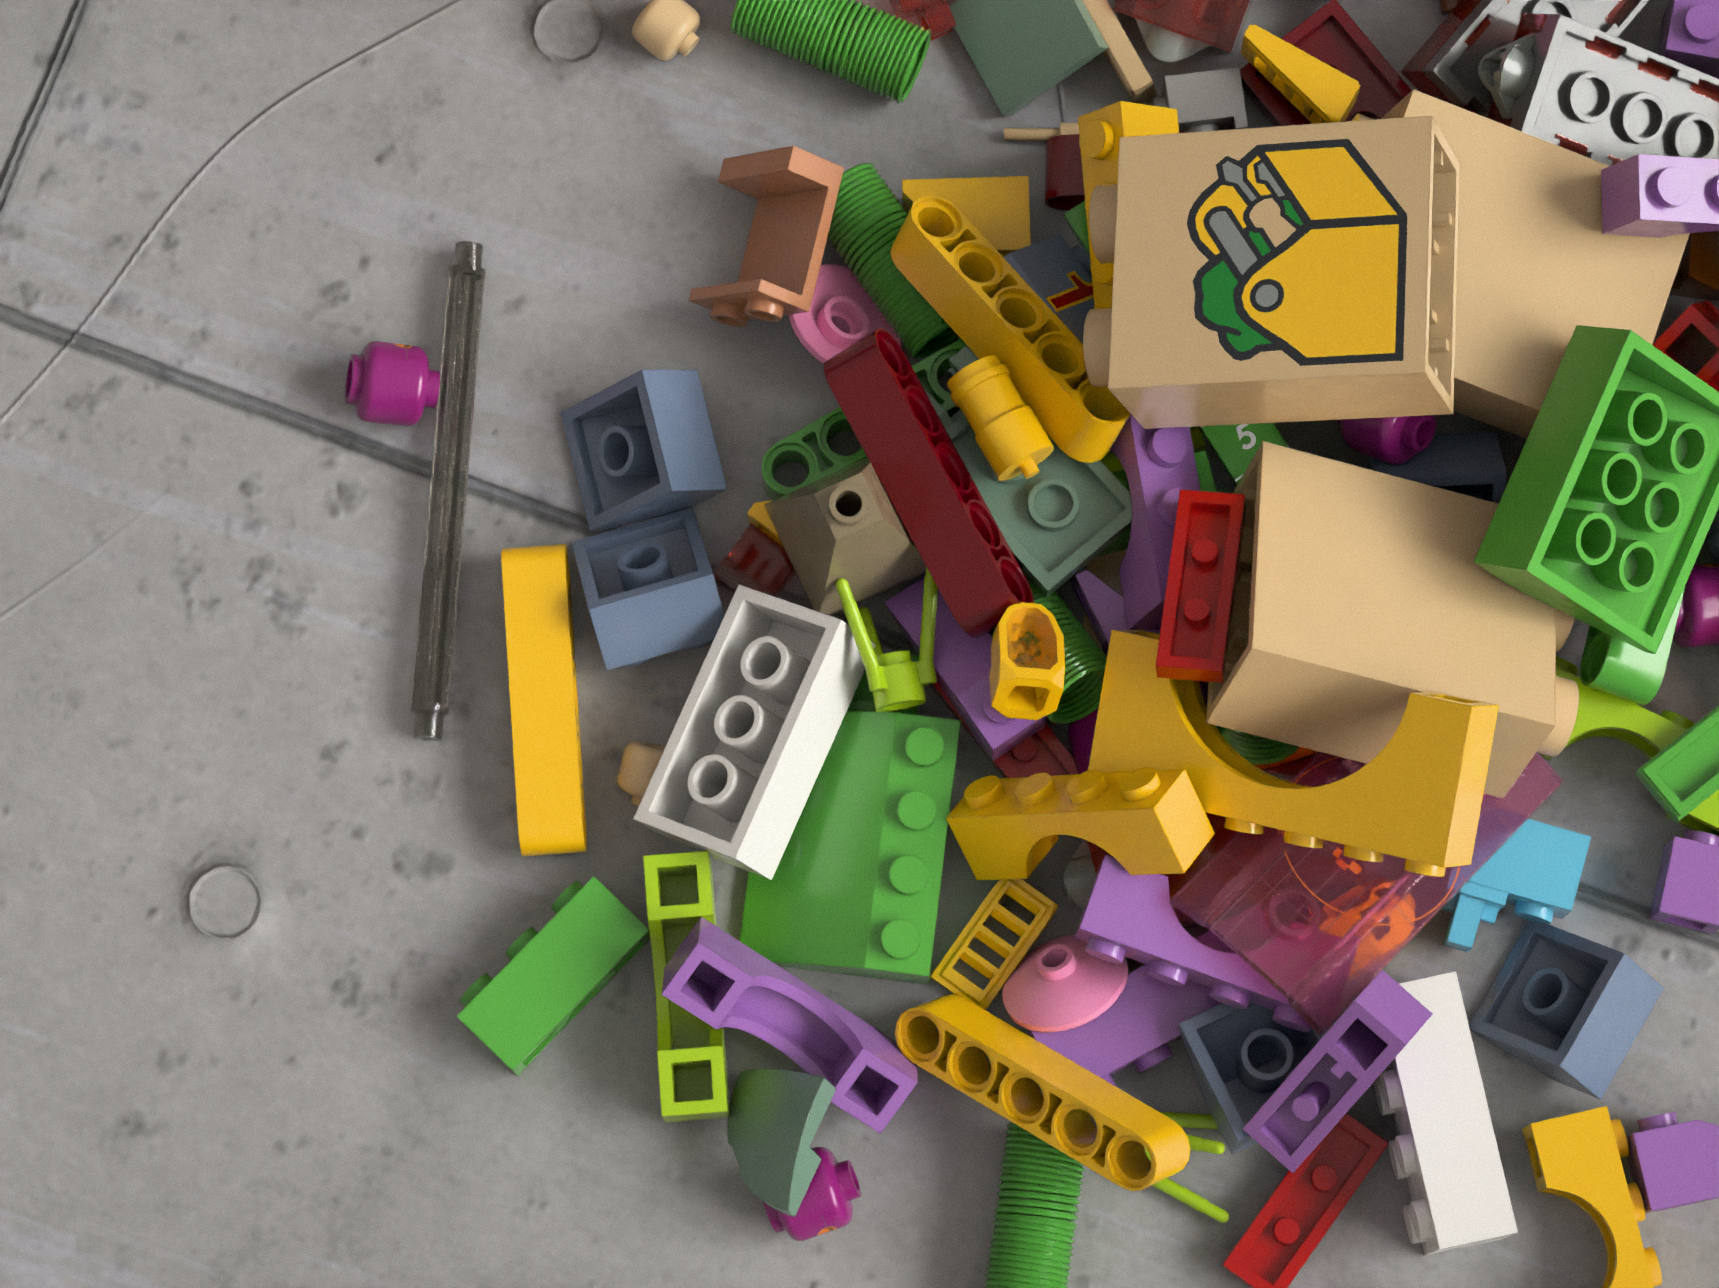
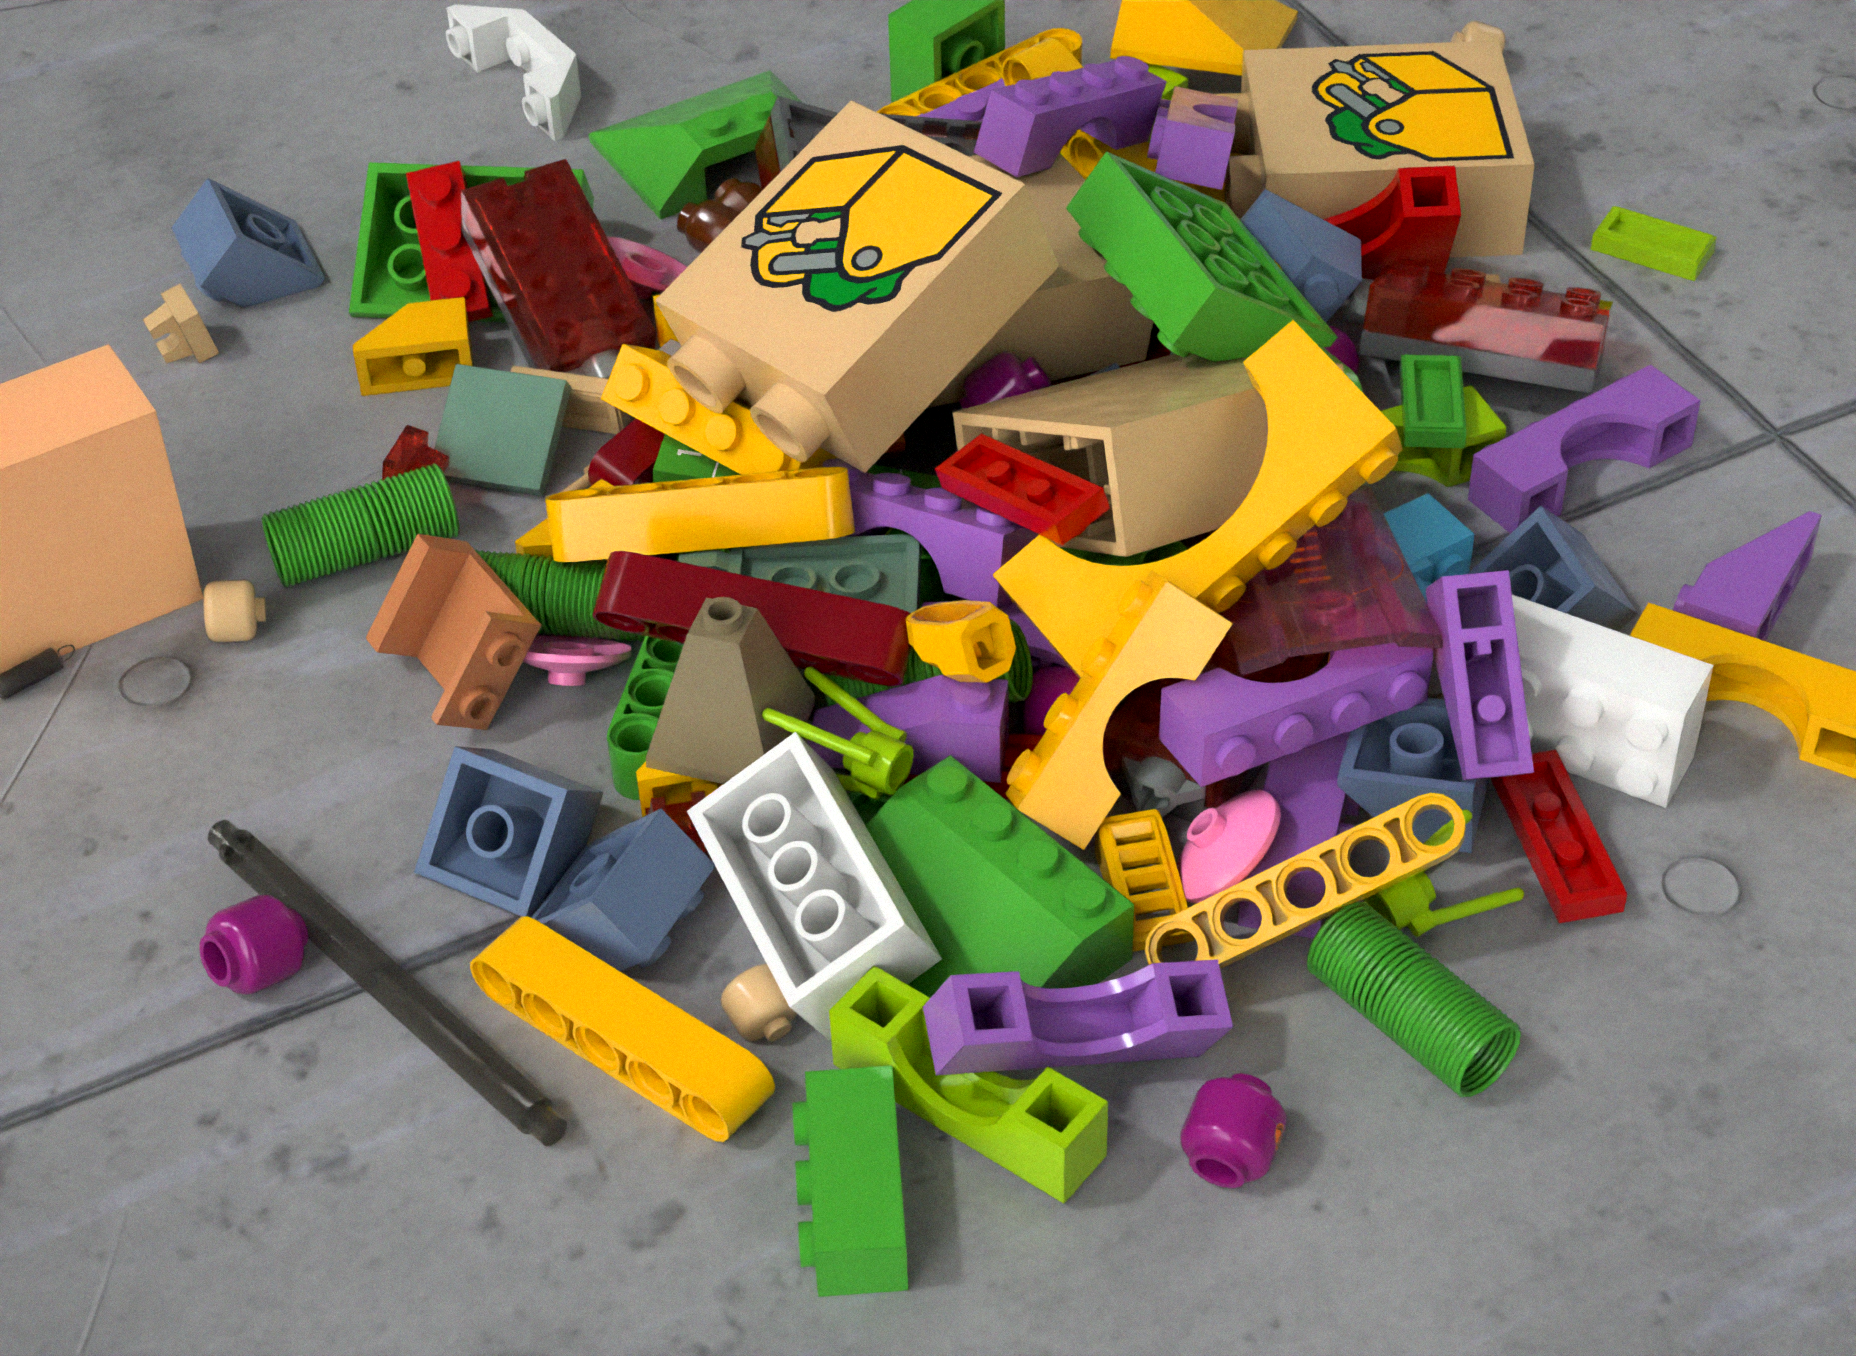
camera: 50 degrees left, 35 degrees down
sand green brick [727,1069,836,1217] -> none
yellow piece [947,355,1054,481] -> none

